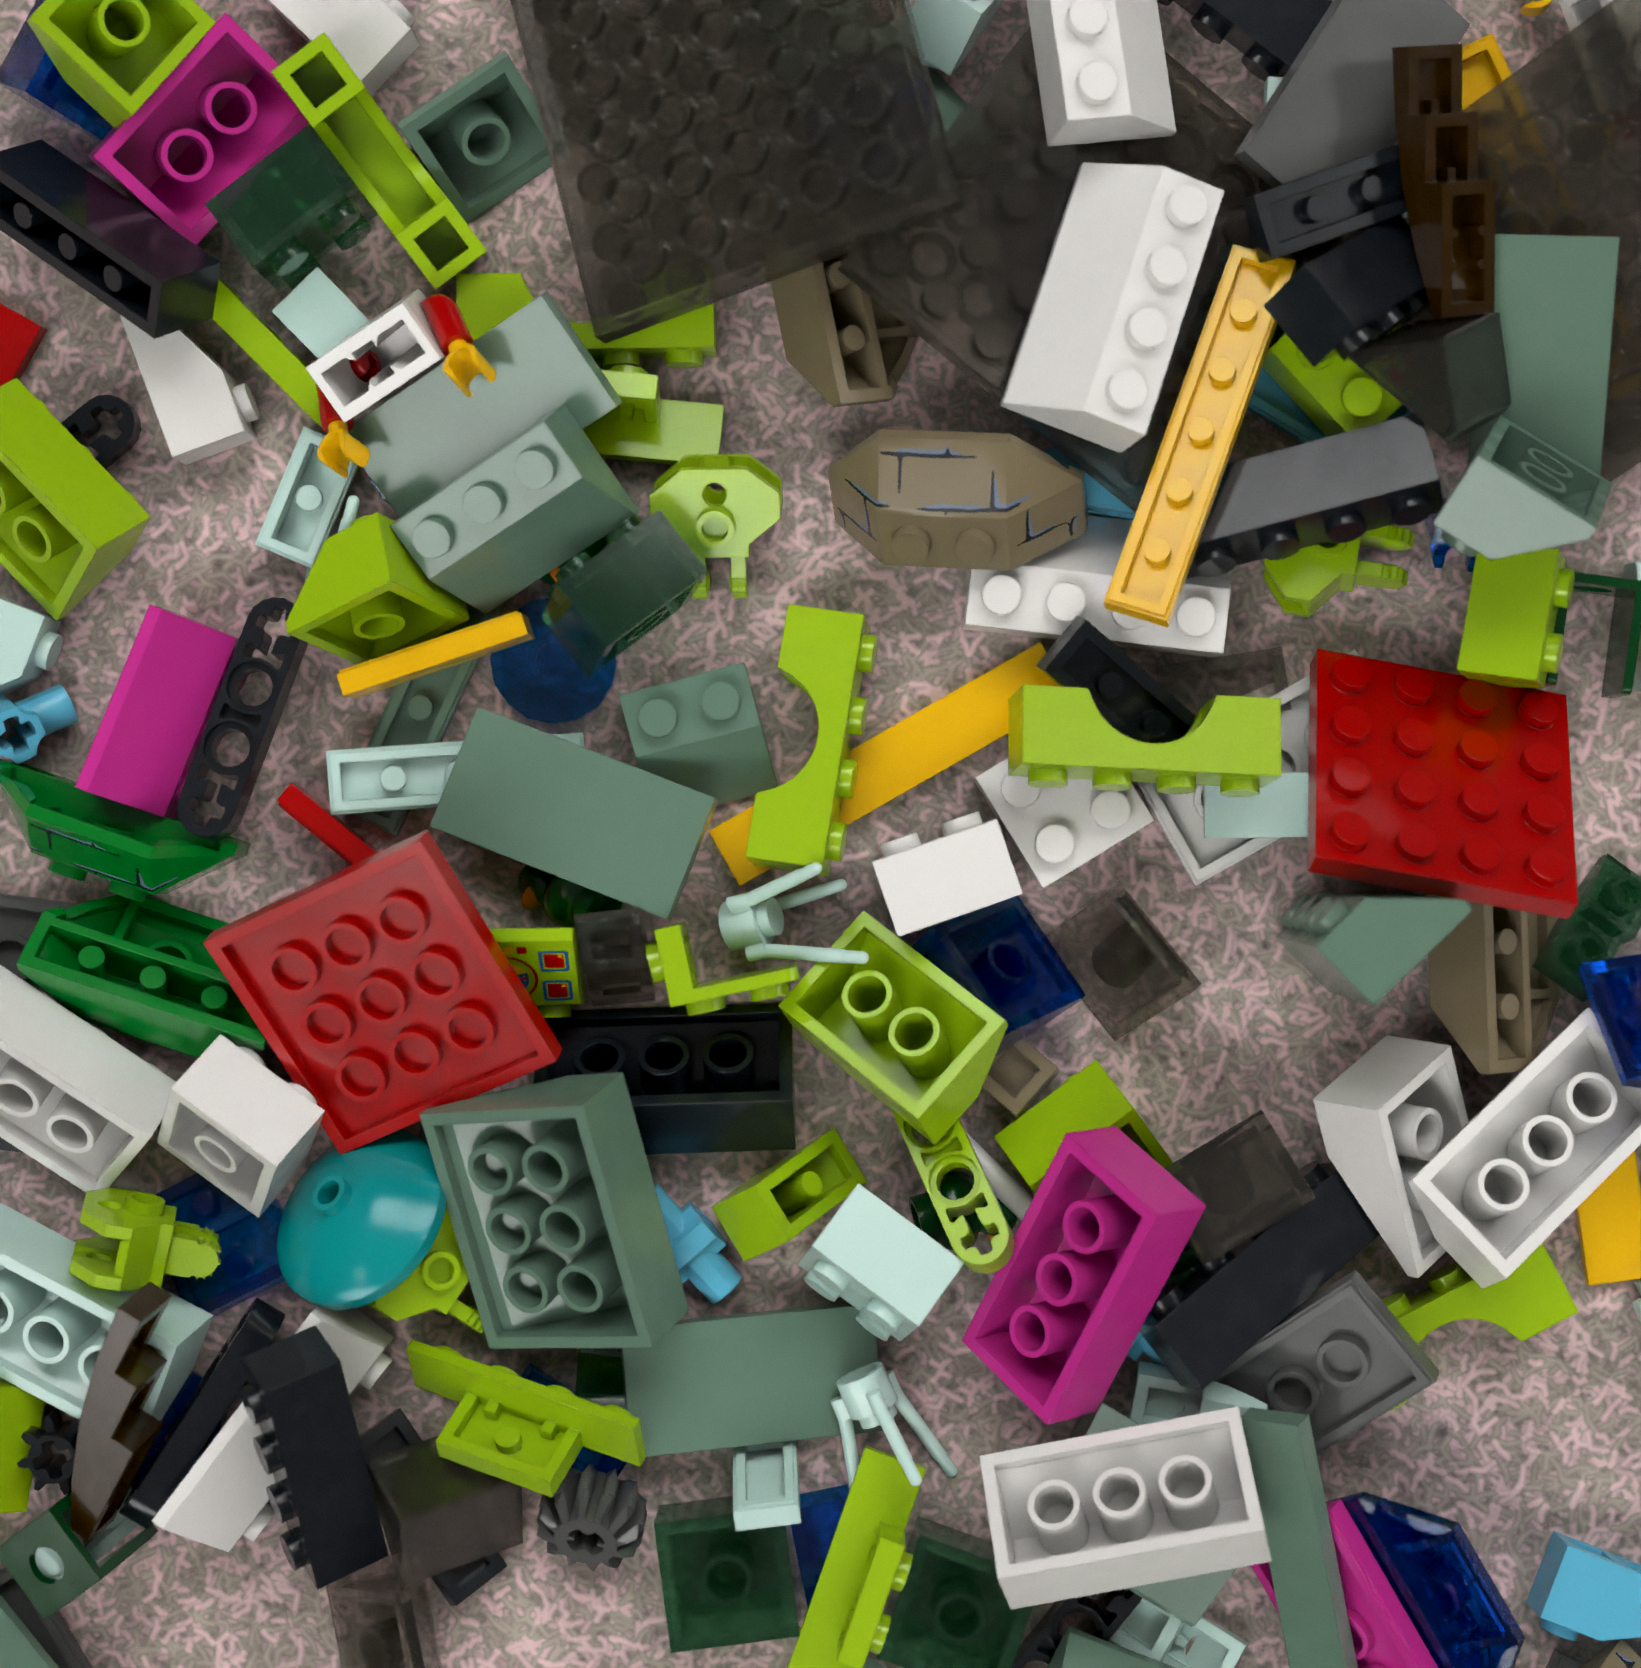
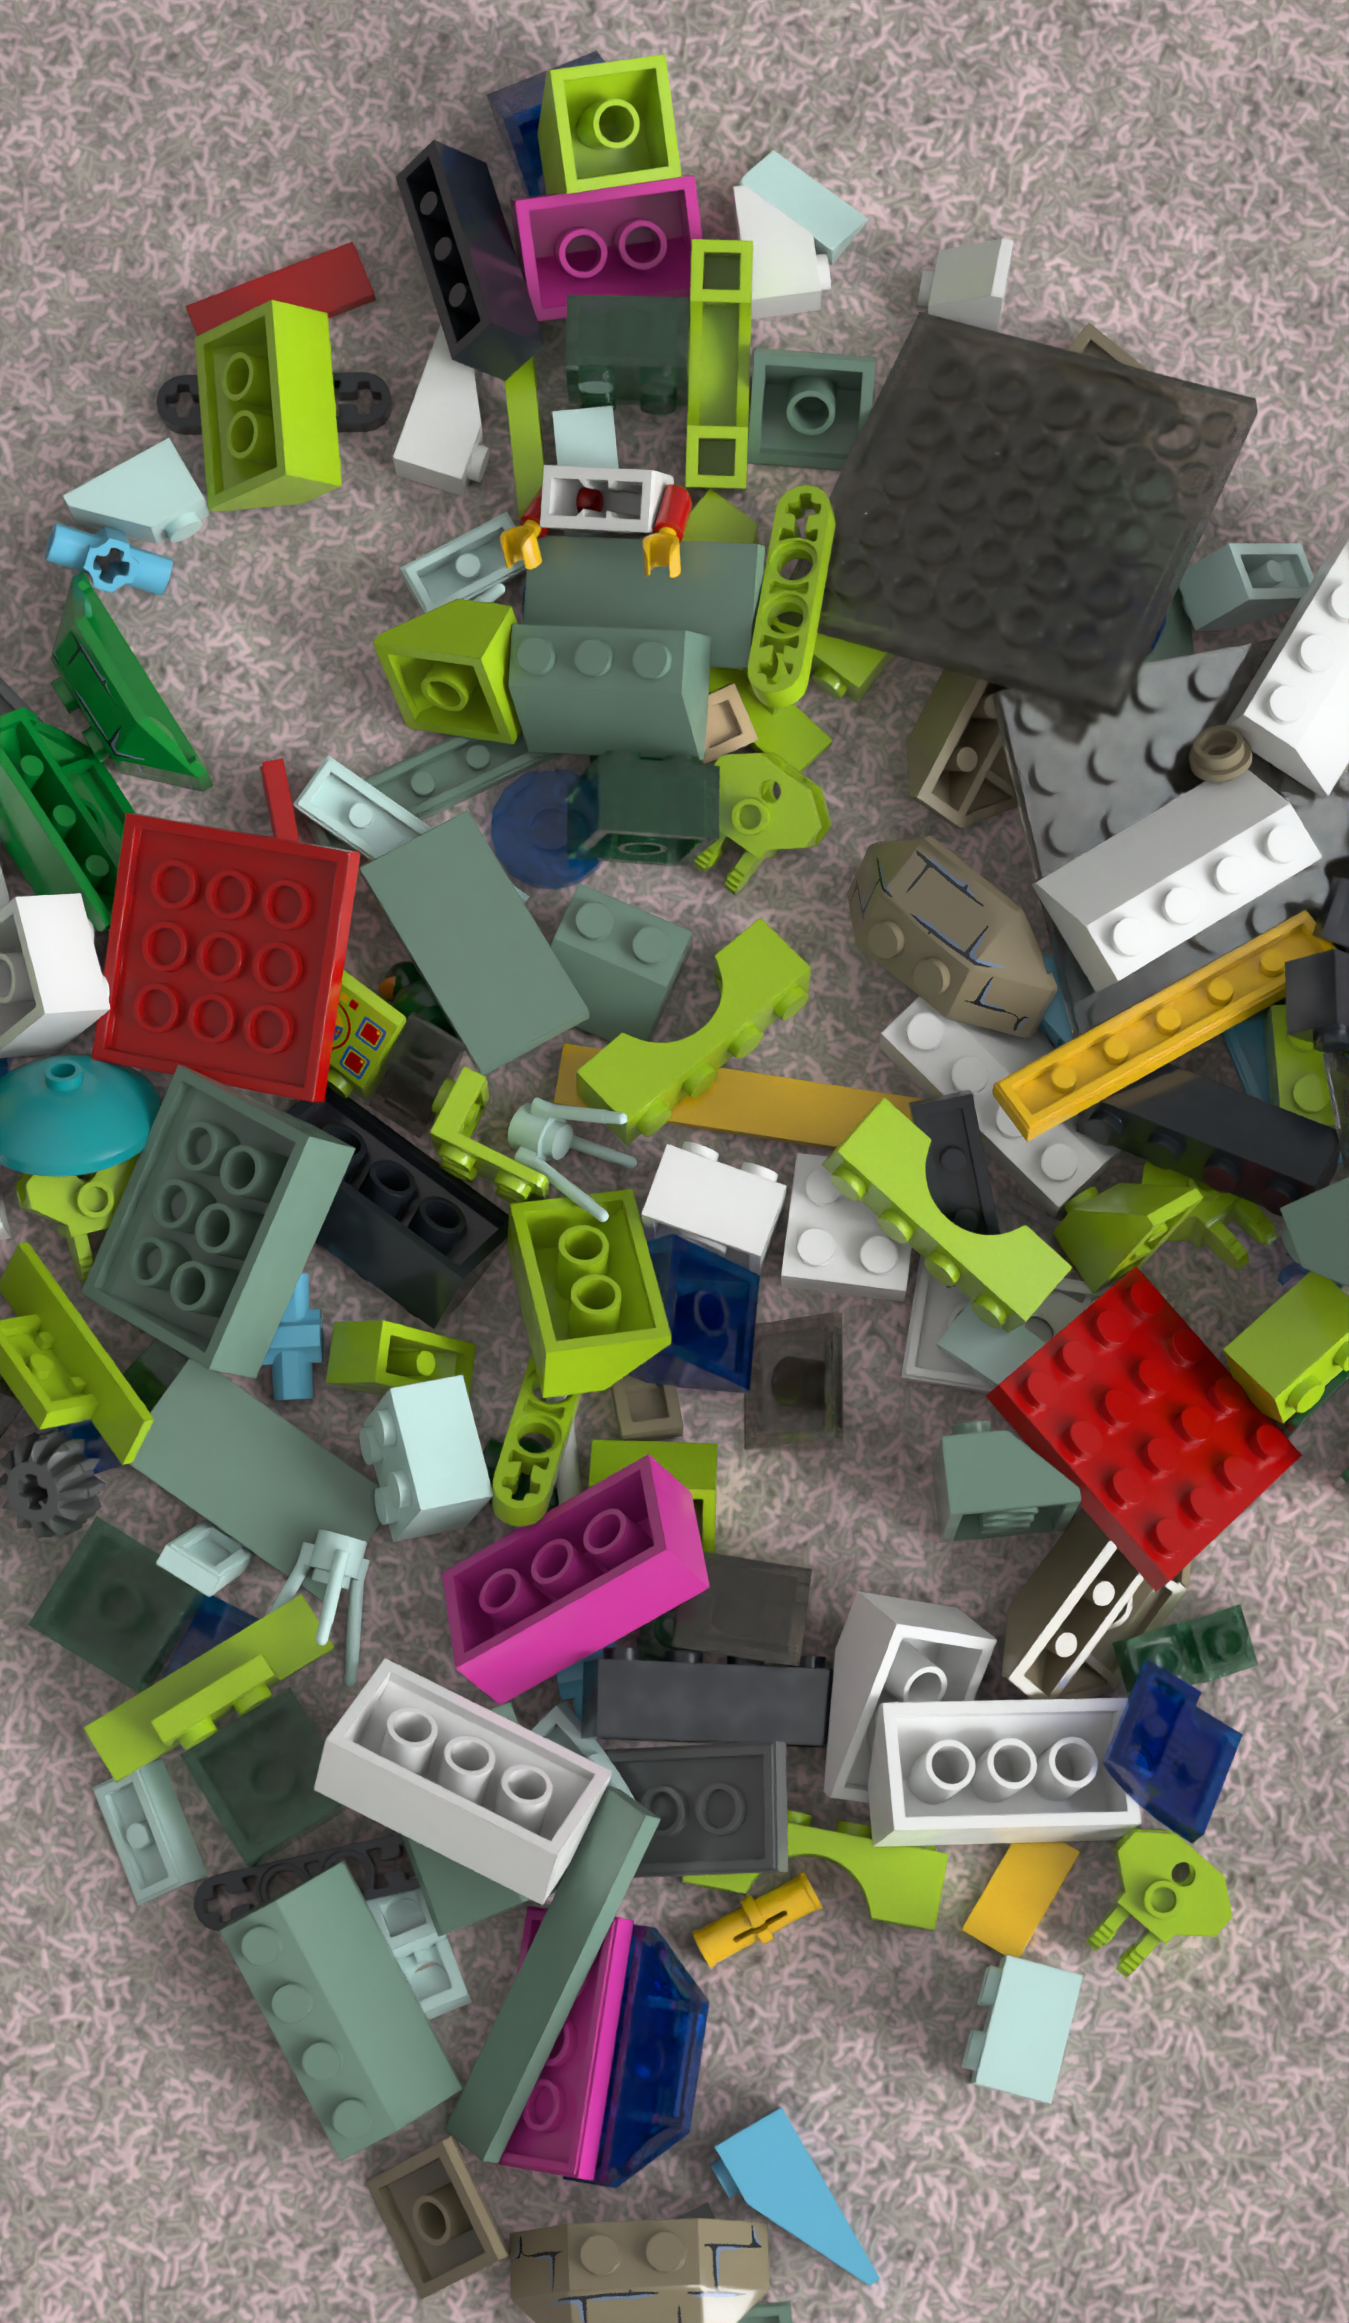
camera: 45 degrees right, 10 degrees down
dark pink slope [75,604,248,818] -> none
black beam [177,597,308,841] -> none
yellow tile [336,611,535,699] -> none
none -> yellow pin [691,1871,823,1968]
none -> tan plate [696,683,758,765]
none -> lime beam [747,485,835,708]
none -> lime slope [1052,1182,1203,1294]
none -> dark tan plate [1189,725,1252,783]

